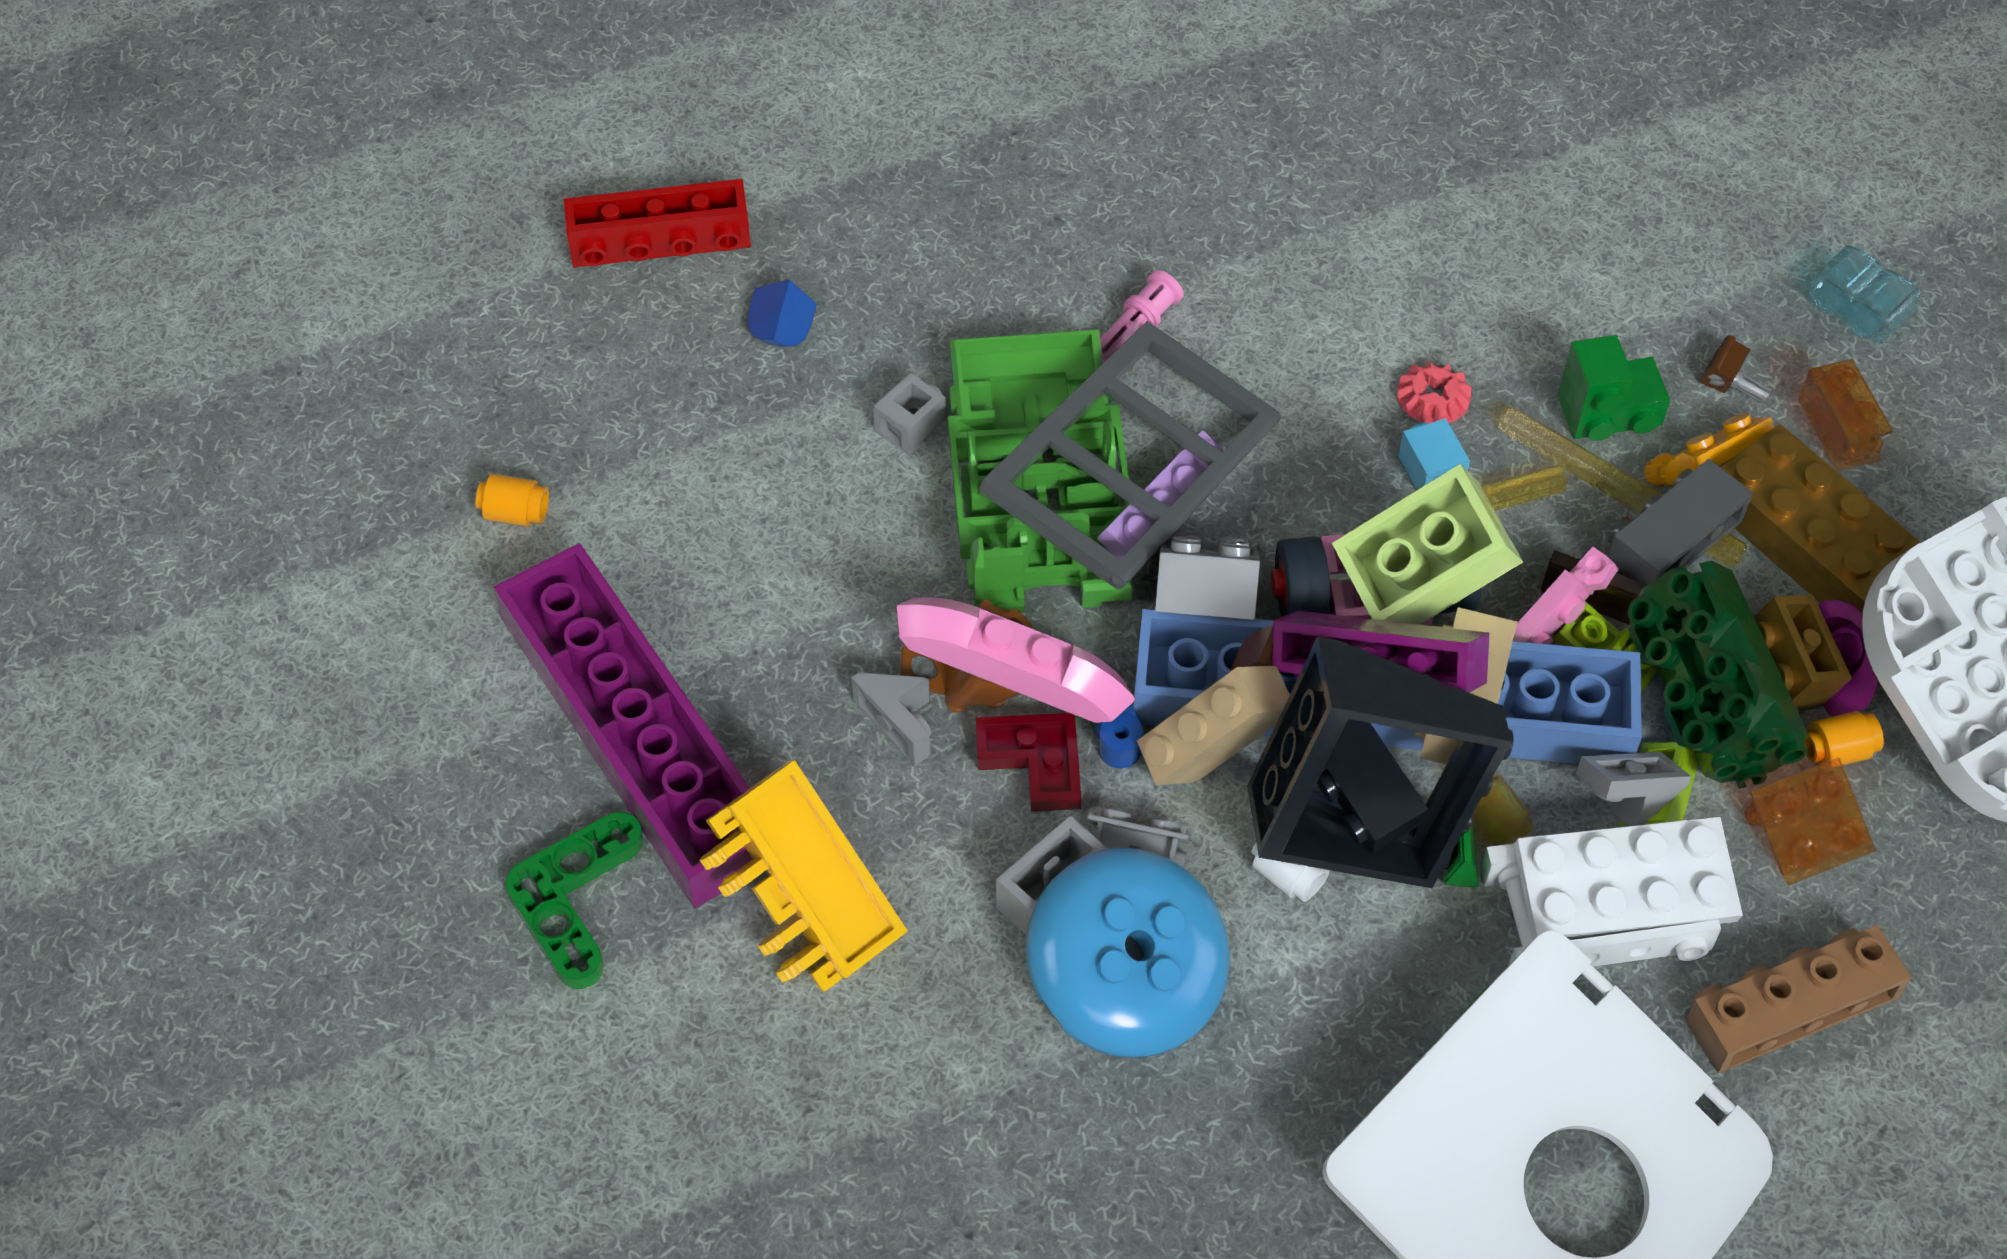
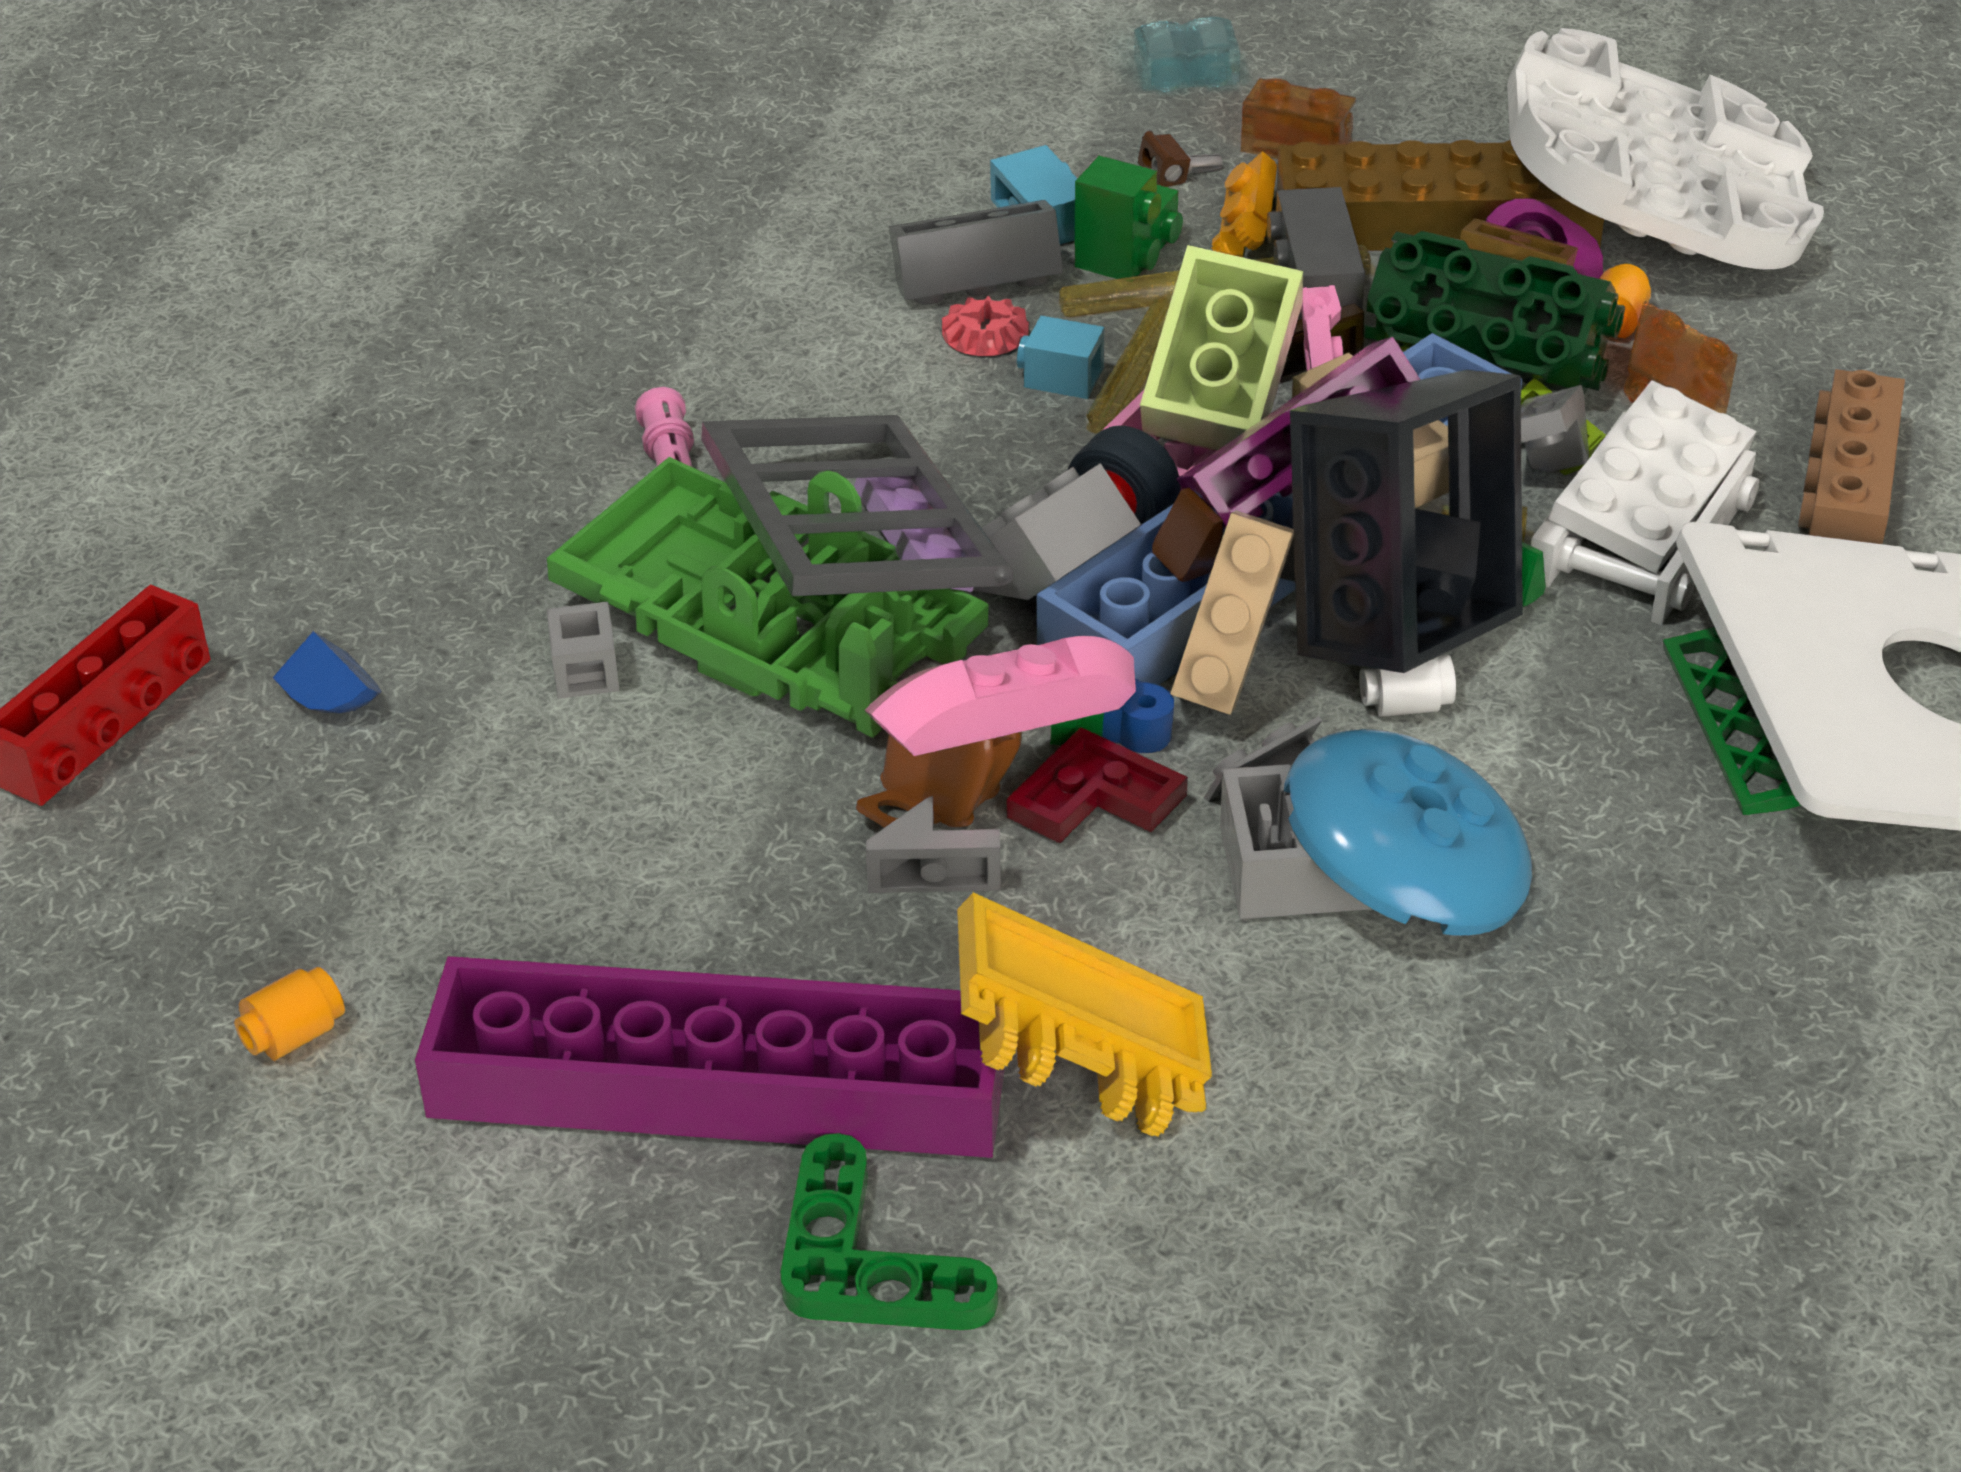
camera: 50 degrees left, 15 degrees down
none -> dark grey brick [889,200,1063,305]
none -> medium azure brick [990,145,1077,245]

